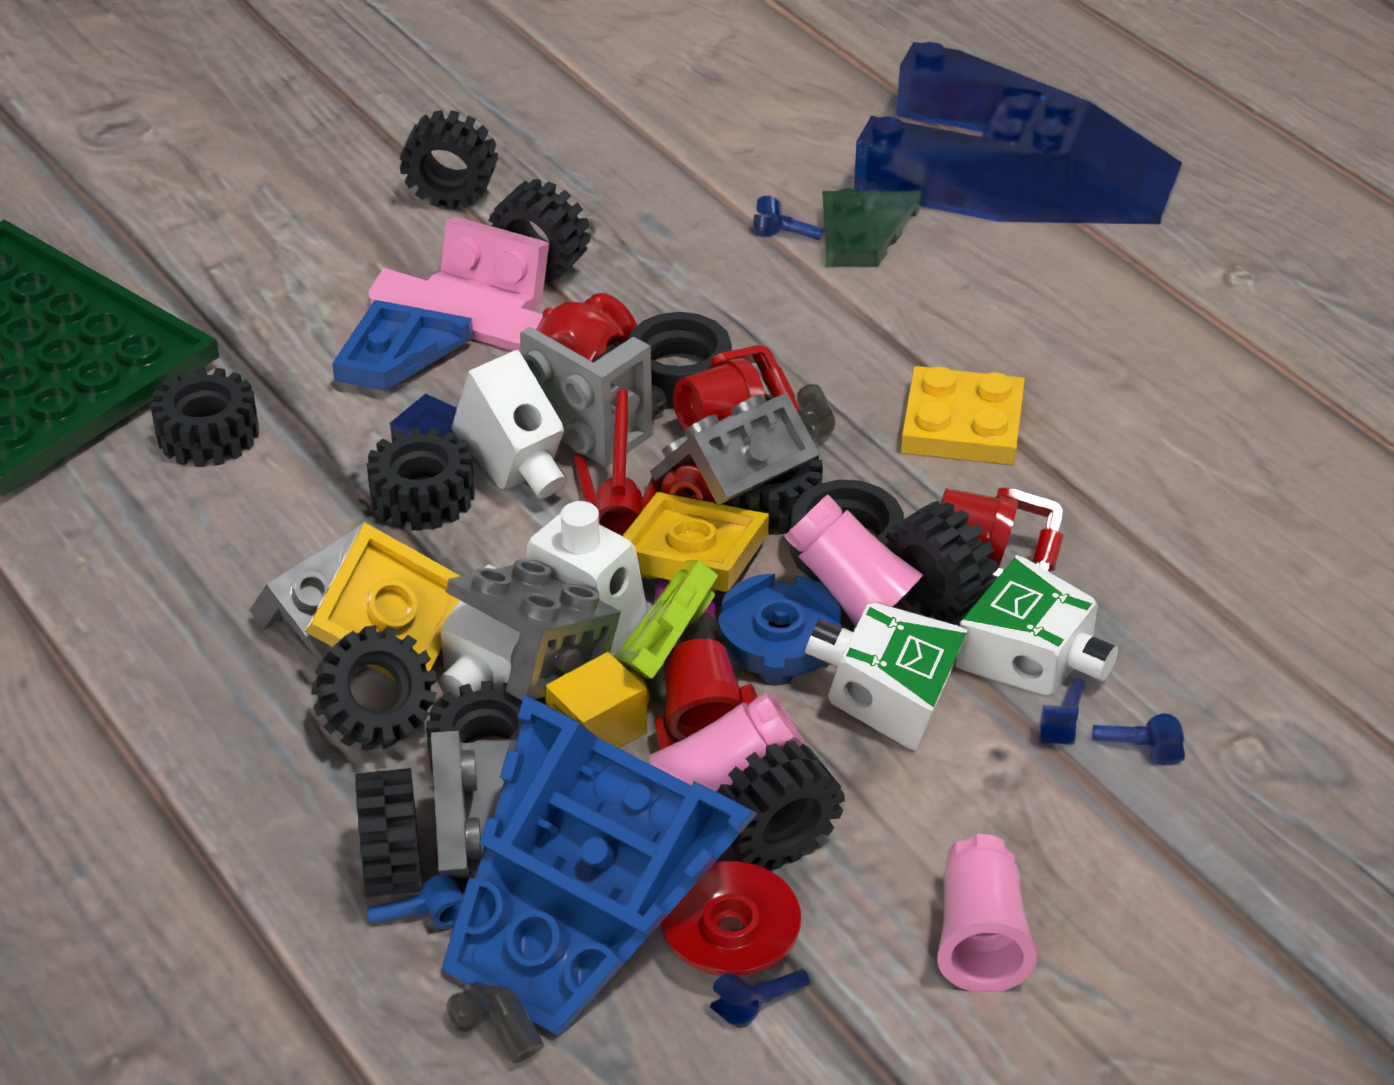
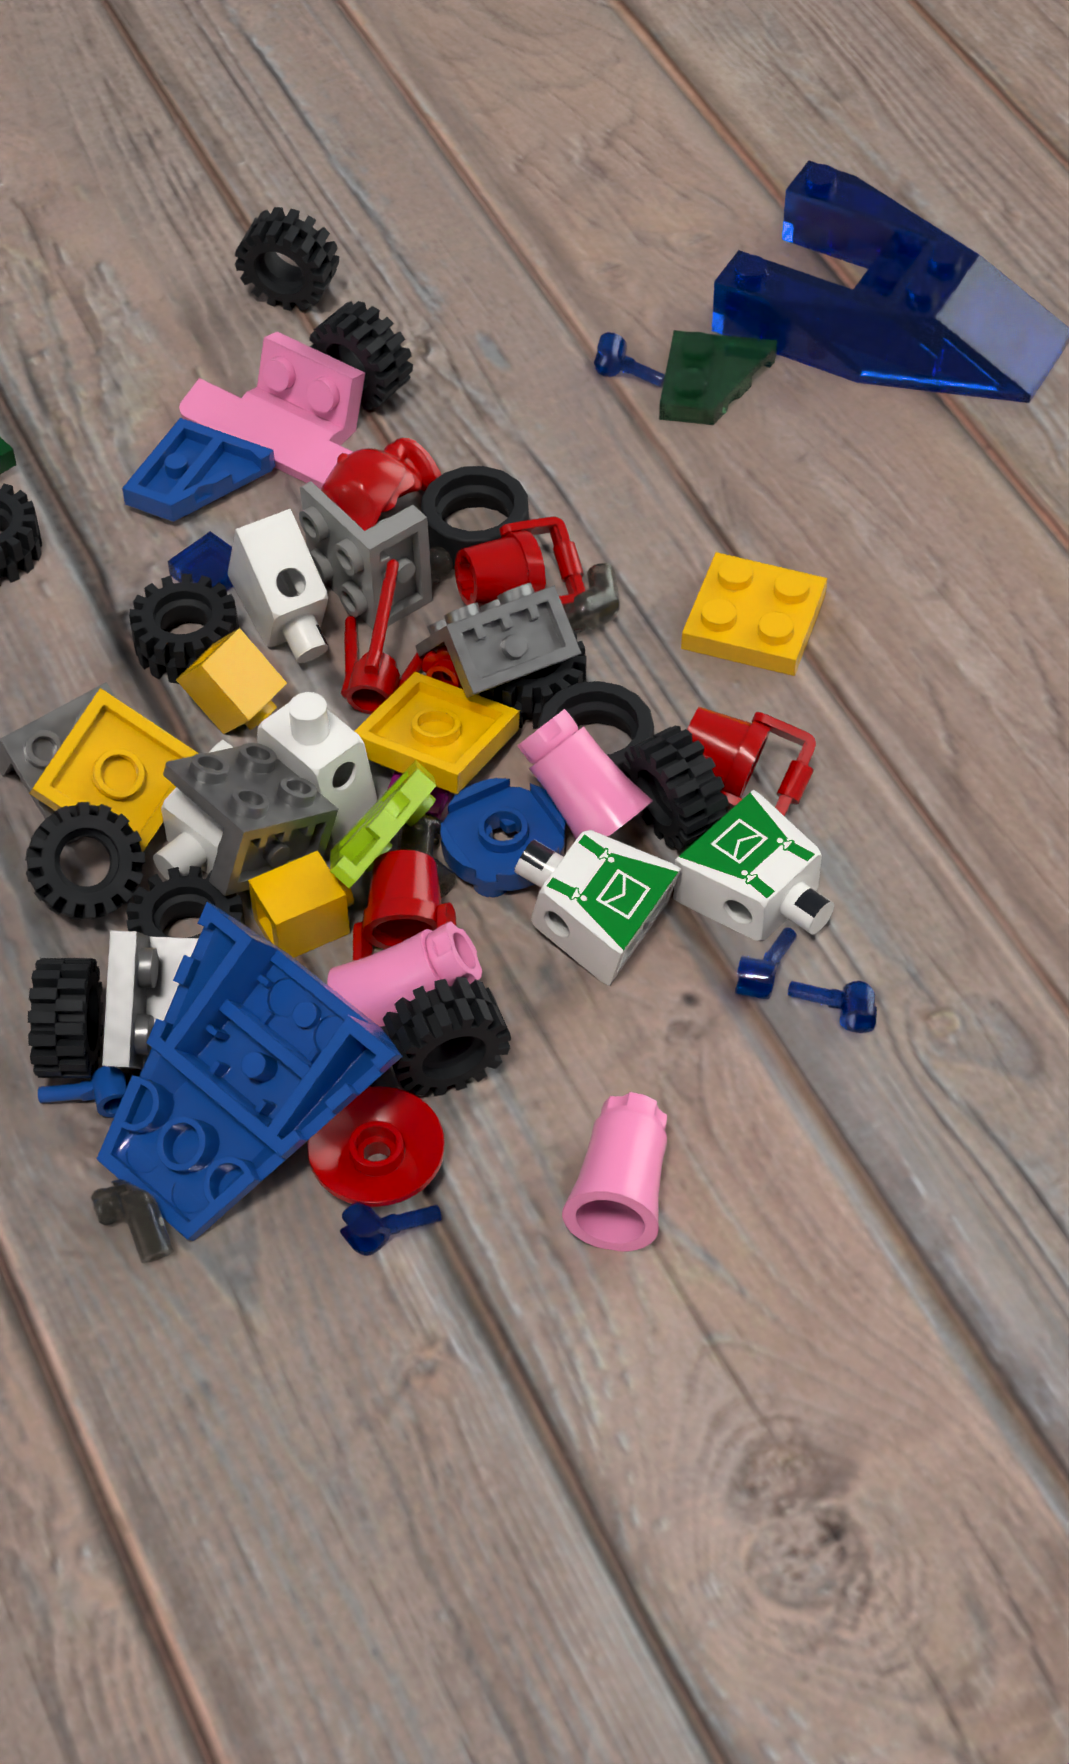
camera: 10 degrees right, 10 degrees up
none -> yellow brick [176,628,287,734]

